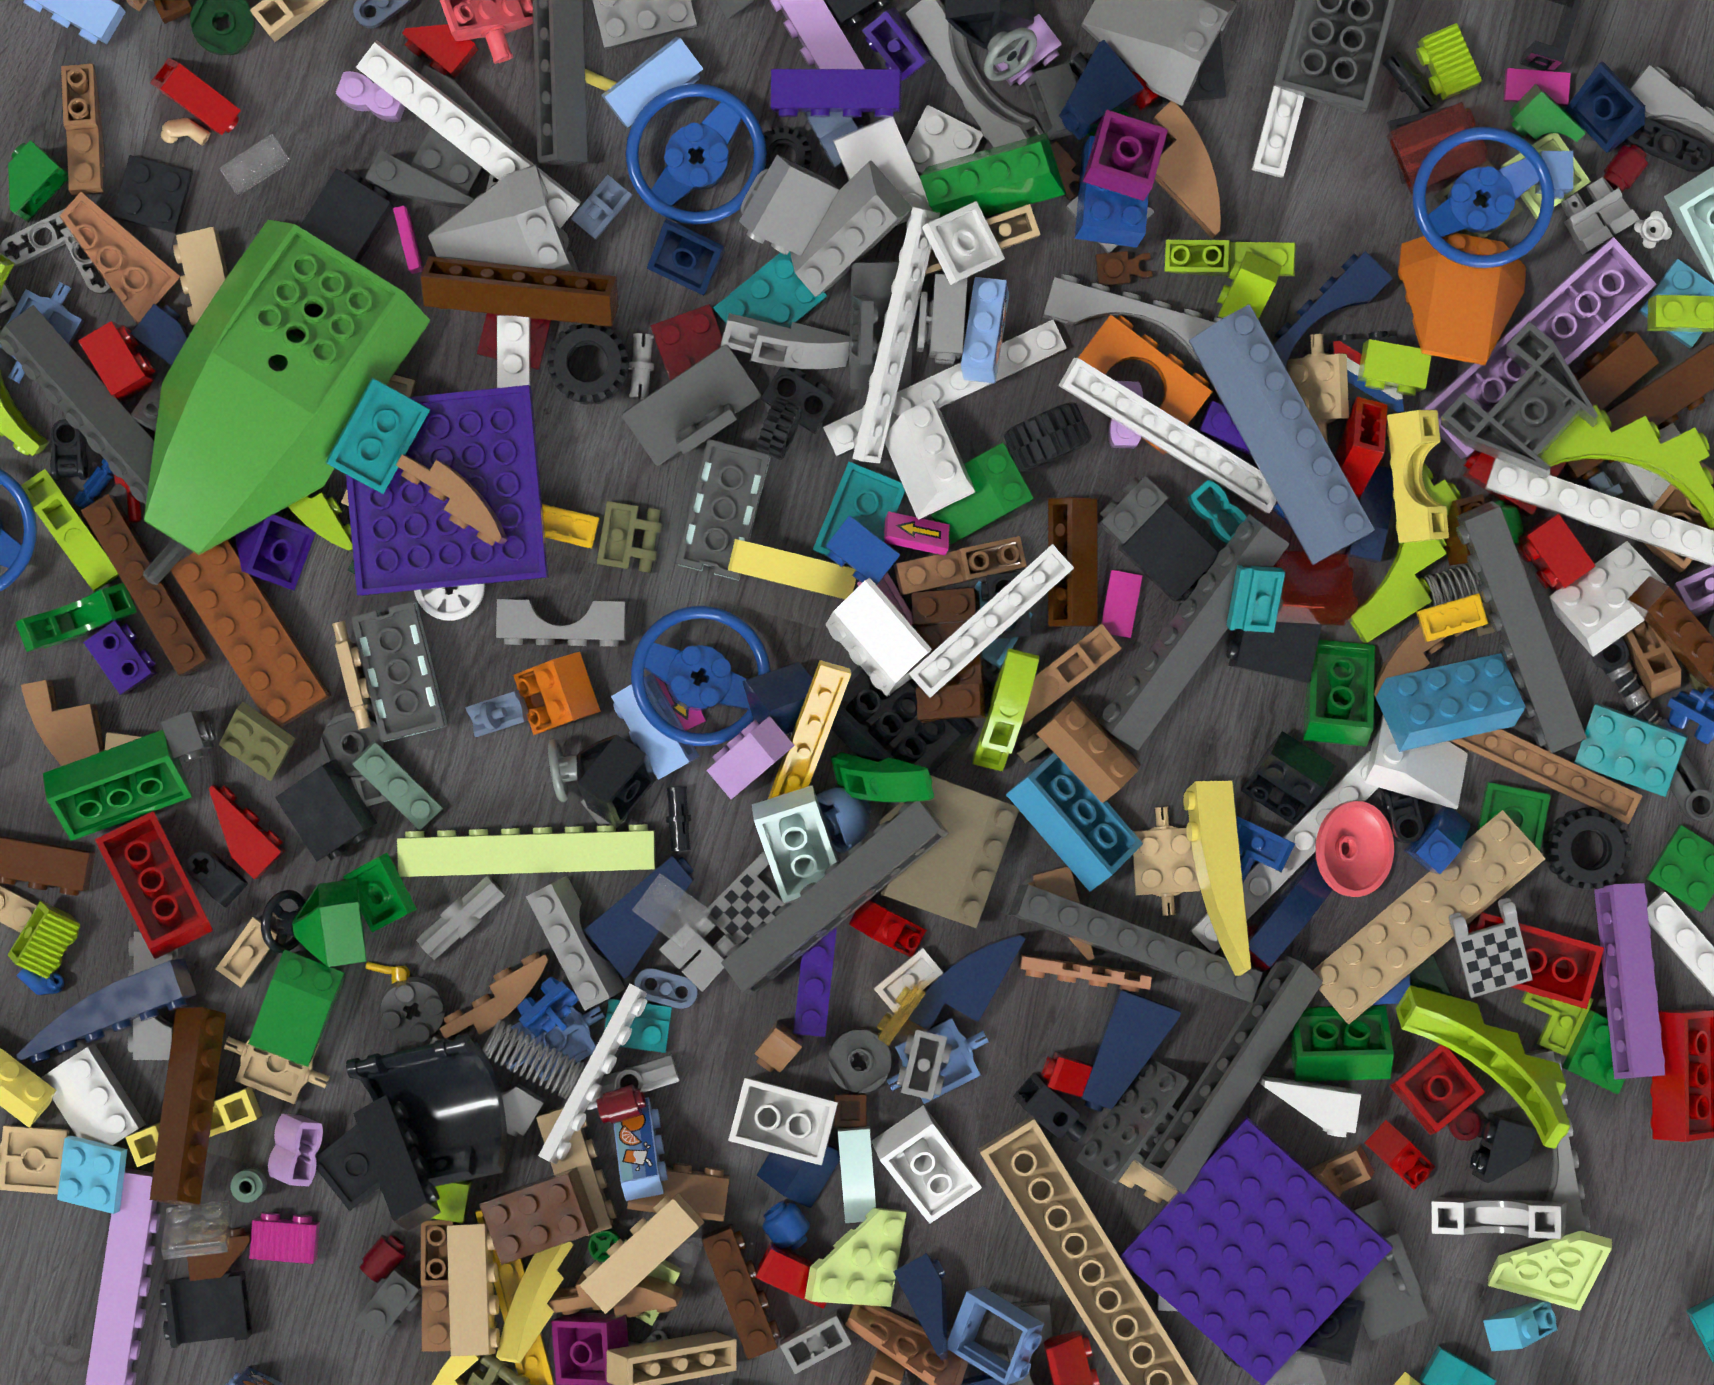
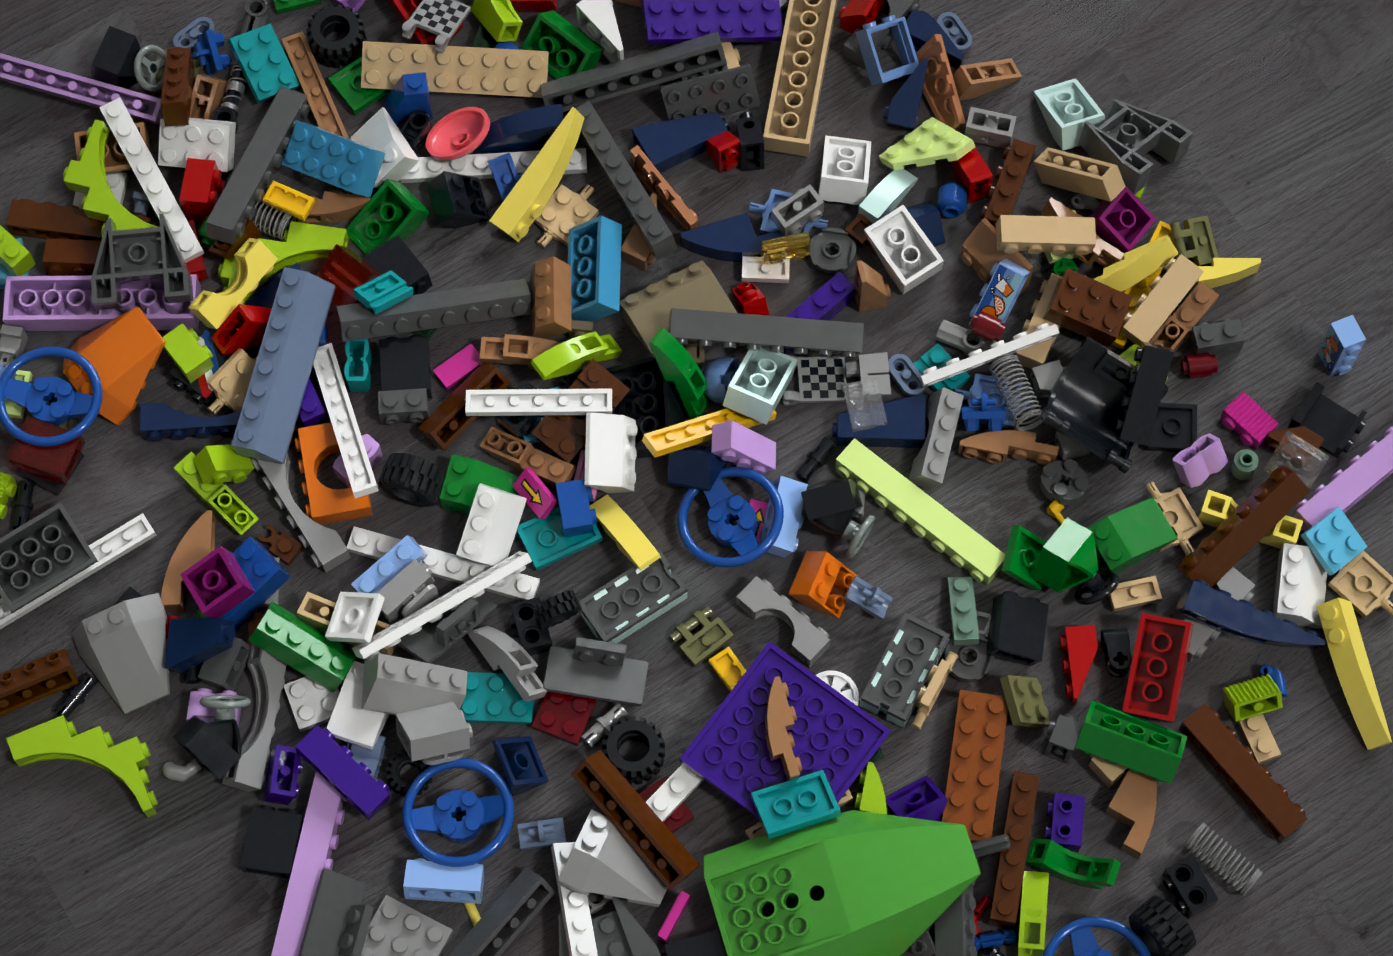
camera: 140 degrees left, 20 degrees down
light grey piece [416,875,506,960] -> none

